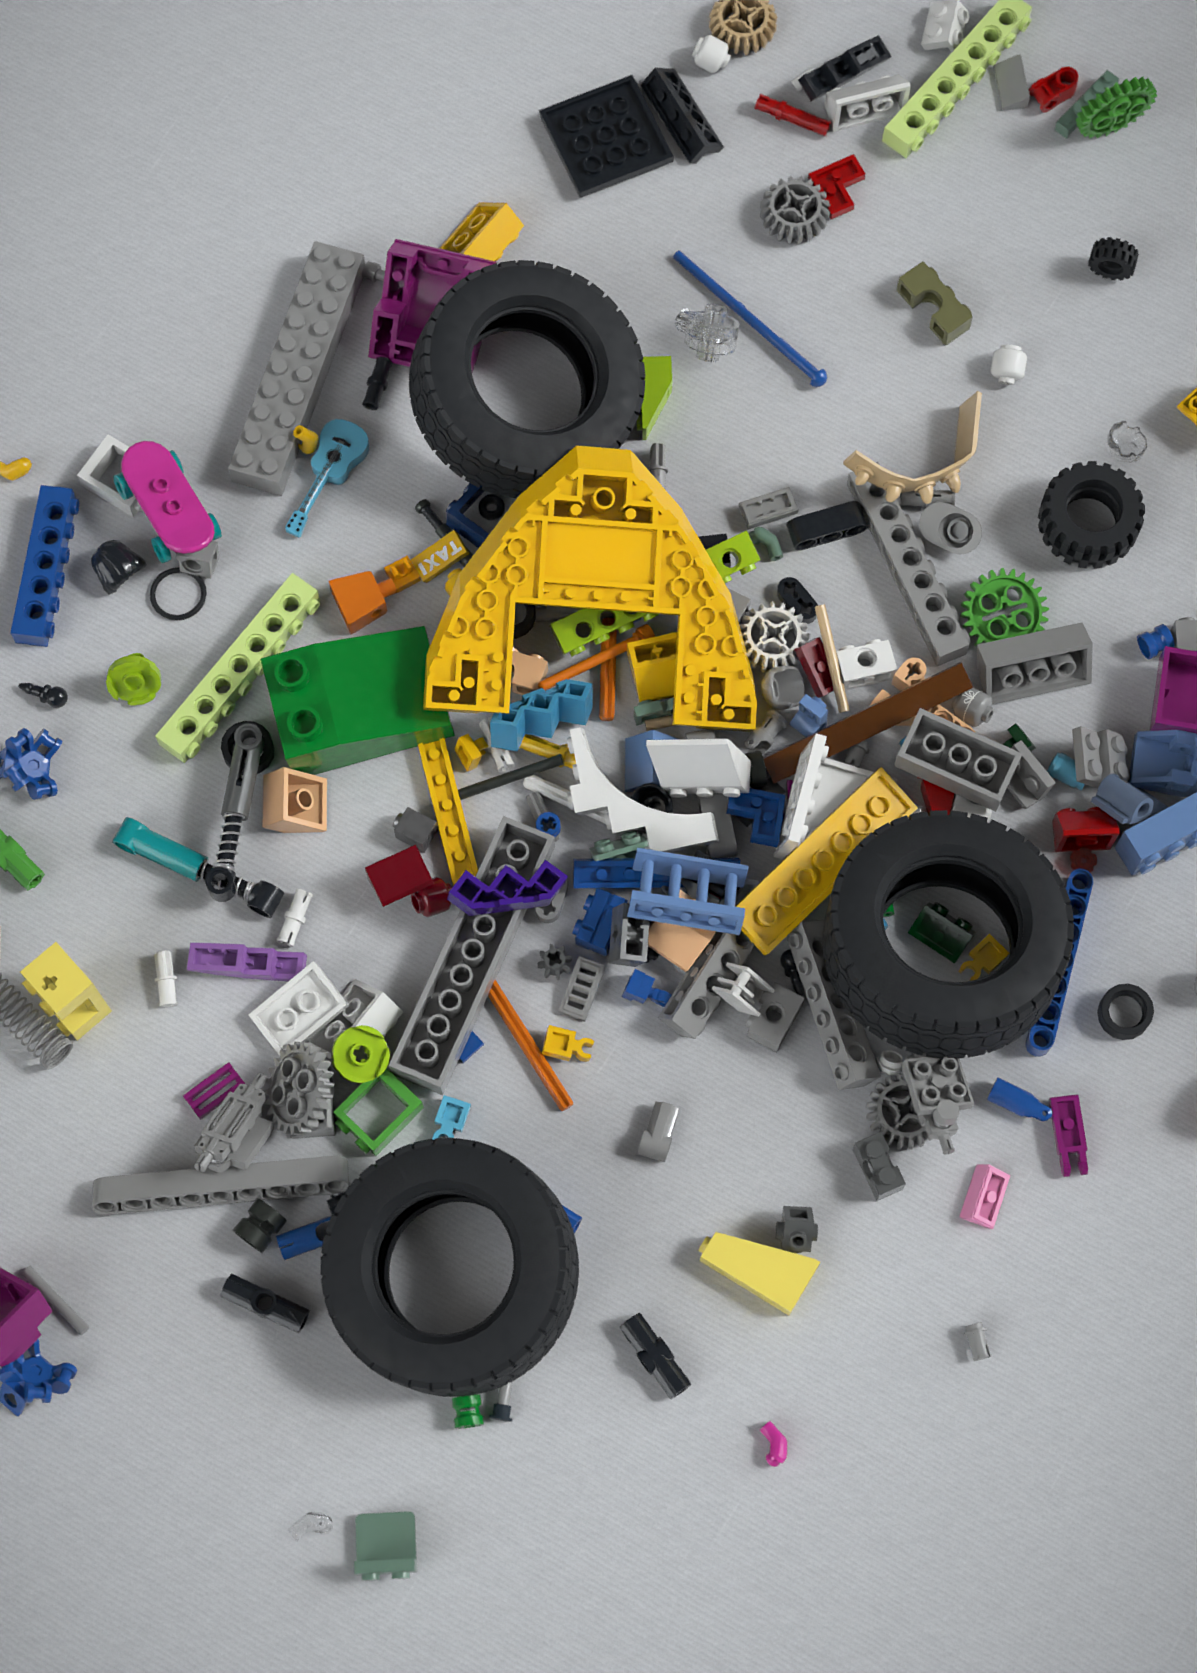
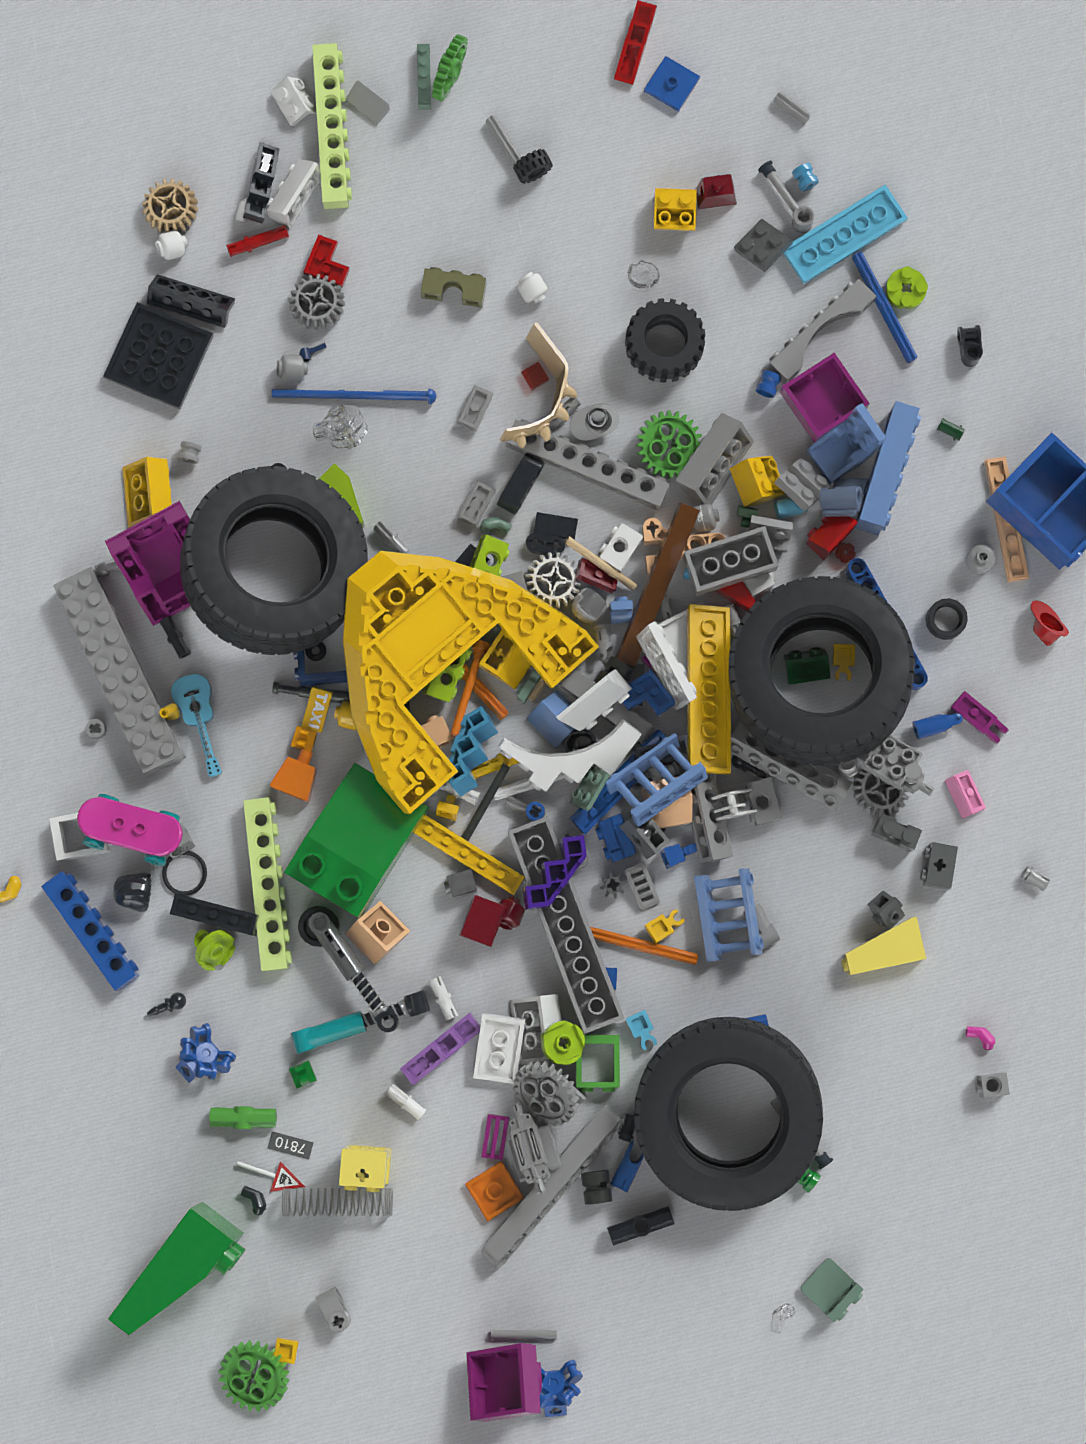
camera: 45 degrees left, 10 degrees up
black piece [620,1312,691,1400] -> none
red piece [1028,66,1079,113] -> none
none -> light grey bush [86,719,106,739]
none -> black fence [170,893,259,936]
none -> light grey wheel [178,441,202,464]
none -> dark grey sticker [268,1131,314,1159]
none -> light grey head [277,355,308,382]
none -> green tile [289,1060,317,1089]
none -> dark blue hand [299,343,327,362]
none -> light grey plate [457,385,493,432]
none -> orange tile [465,1161,524,1222]
none -> light grey axle [486,115,521,167]
none -> clear red tile [521,361,549,391]
none -> black tile [533,512,578,540]
none -> medium blue fence [694,868,764,962]
none -> yellow slope [729,456,786,507]
none -> dark grey brick [920,842,958,890]
none -> light grey brick [975,1072,1010,1098]

